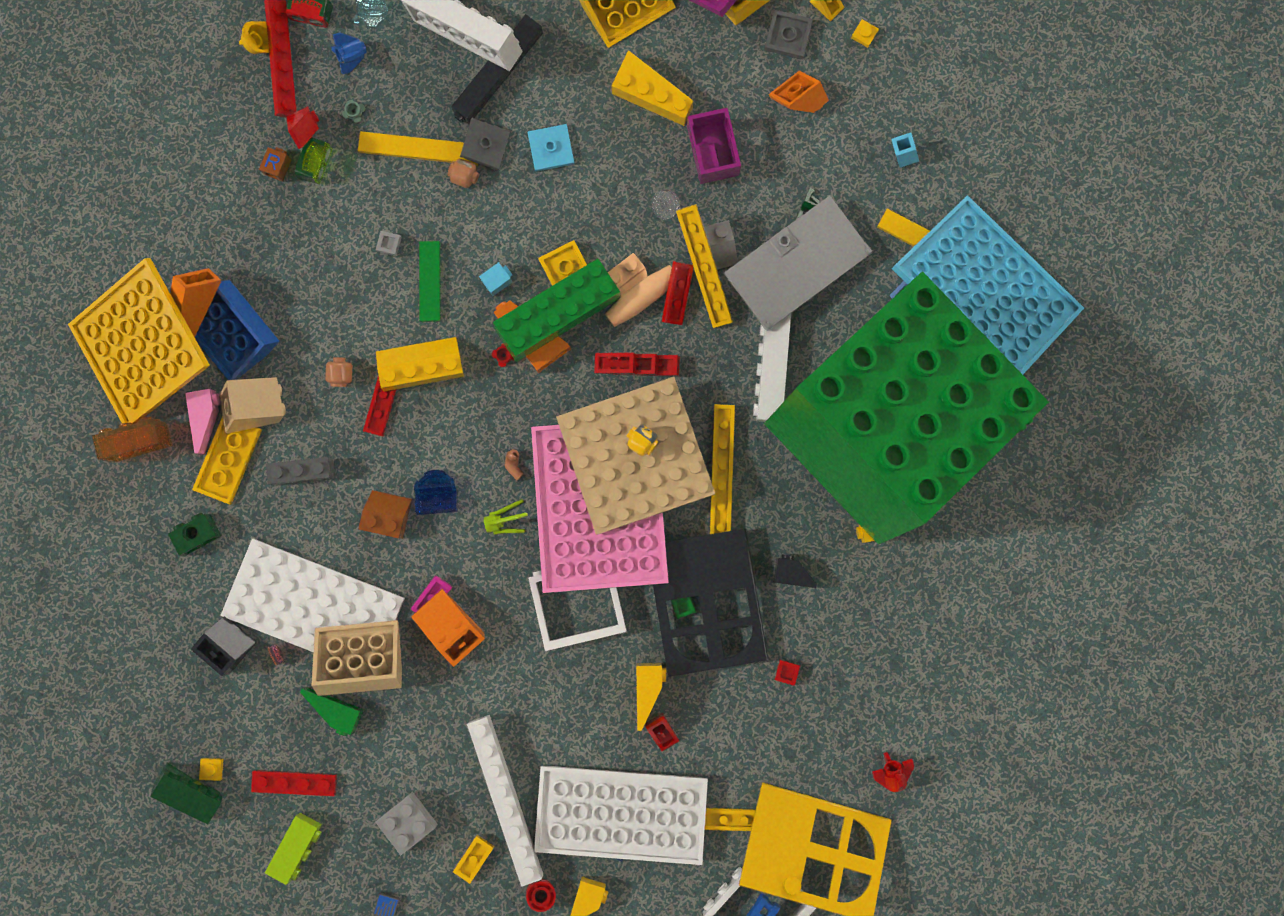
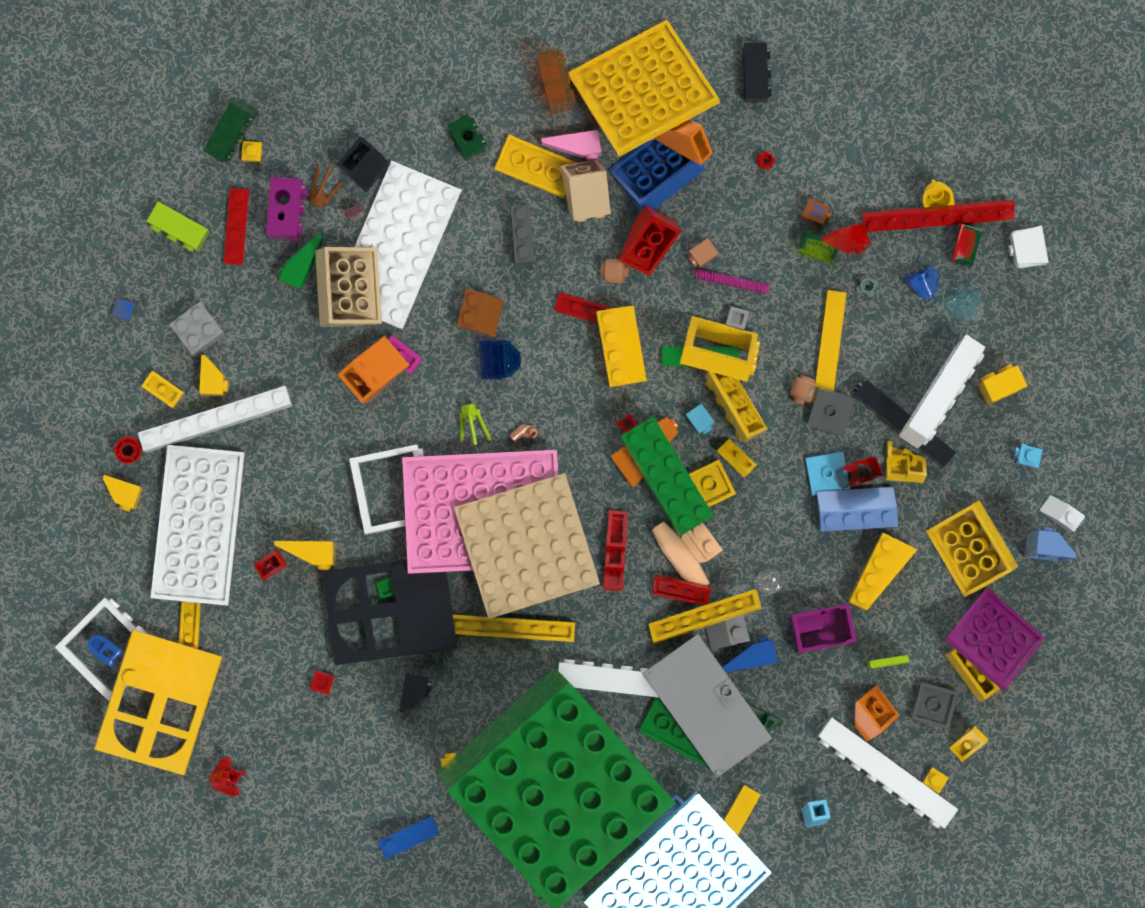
camera: 80 degrees right, 0 degrees up
yellow head [626,425,659,456] -> none
none -> yellow slope [199,355,229,396]
none -> magenta piece [266,177,307,242]
none -> dark orange plant [308,164,343,208]
none -> blue slope [378,816,440,859]
none -> red slope [619,205,682,276]
none -> green tile [638,697,707,767]
none -> yellow window [680,316,760,382]
none -> nougat brick [688,238,719,269]
none -> dark pink piece [695,268,769,295]
none -> yellow slope [705,371,768,443]
none -> yellow plate [717,438,757,478]
none -> blue slope [722,637,777,672]
none -> black brick [743,42,772,103]
none -> red plate [756,151,775,170]
none -> medium blue slope [817,487,898,531]
none -> white brick [817,717,958,828]
none -> red piece [835,456,883,489]
none -> lime tile [866,655,909,669]
none -> yellow slope [885,441,927,483]

